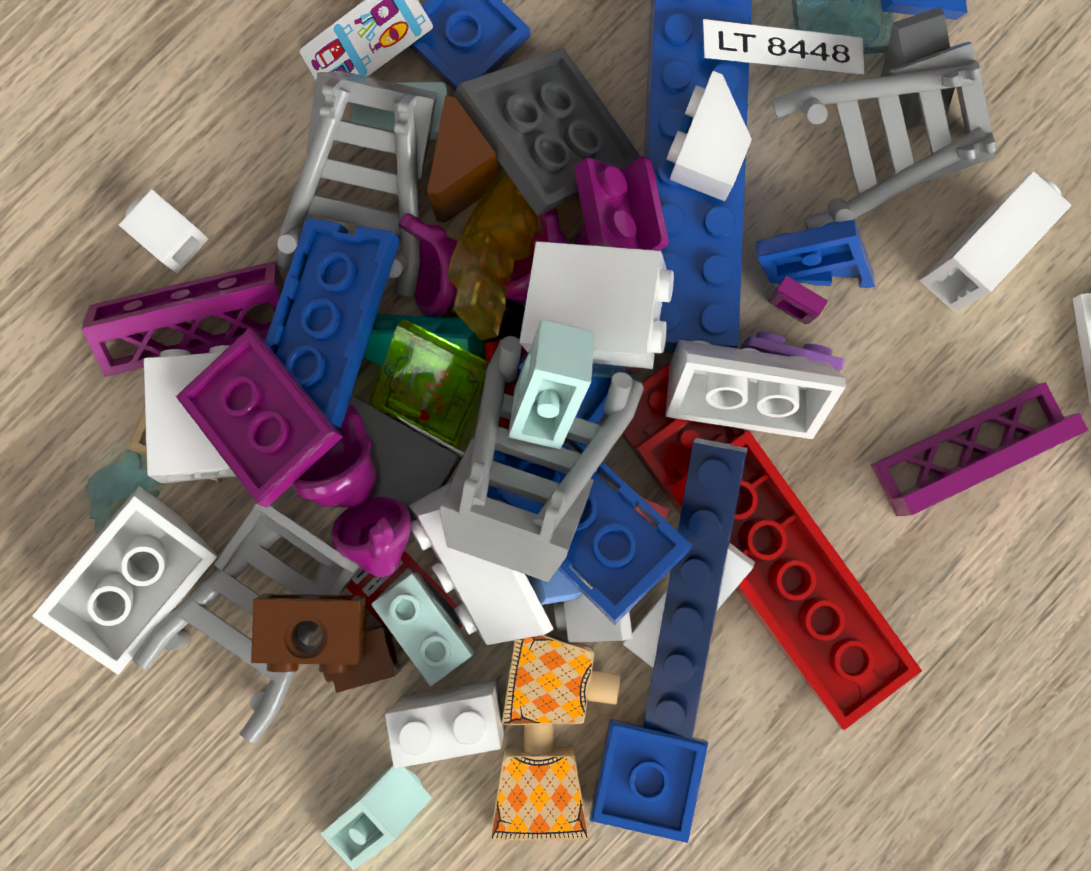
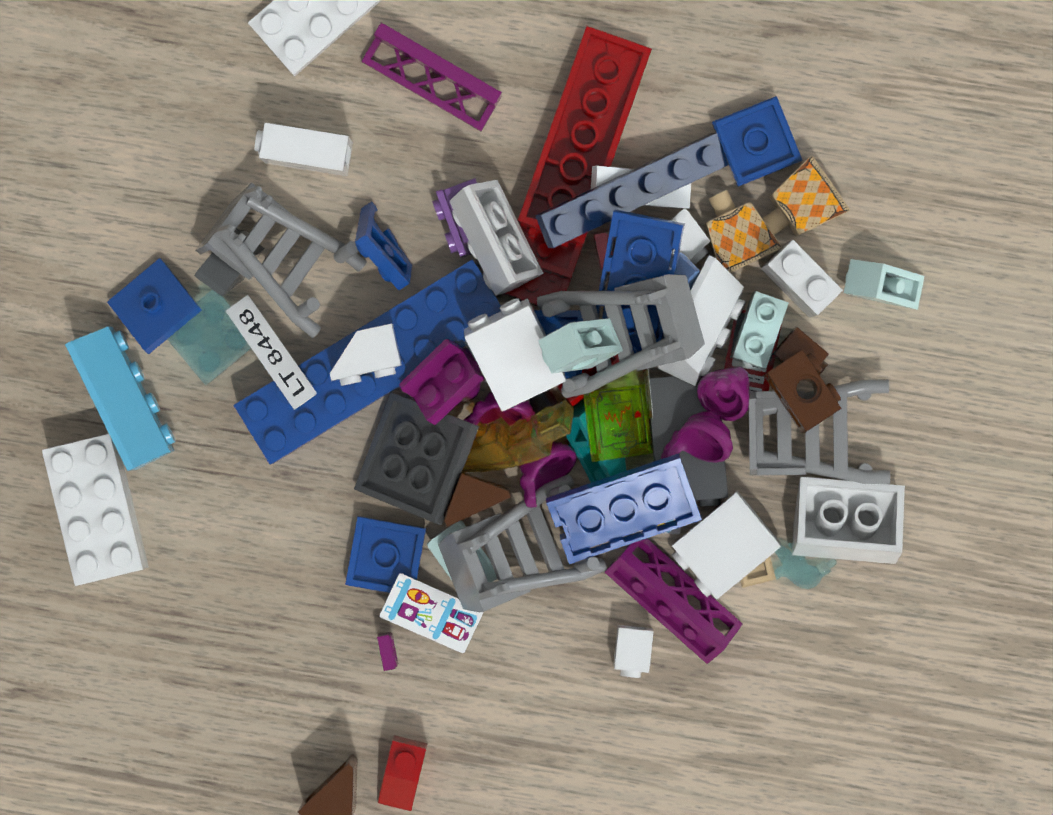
camera: 120 degrees left, 5 degrees up
magenta tile [175,328,343,508] -> none
magenta tile [768,276,828,325] -> none

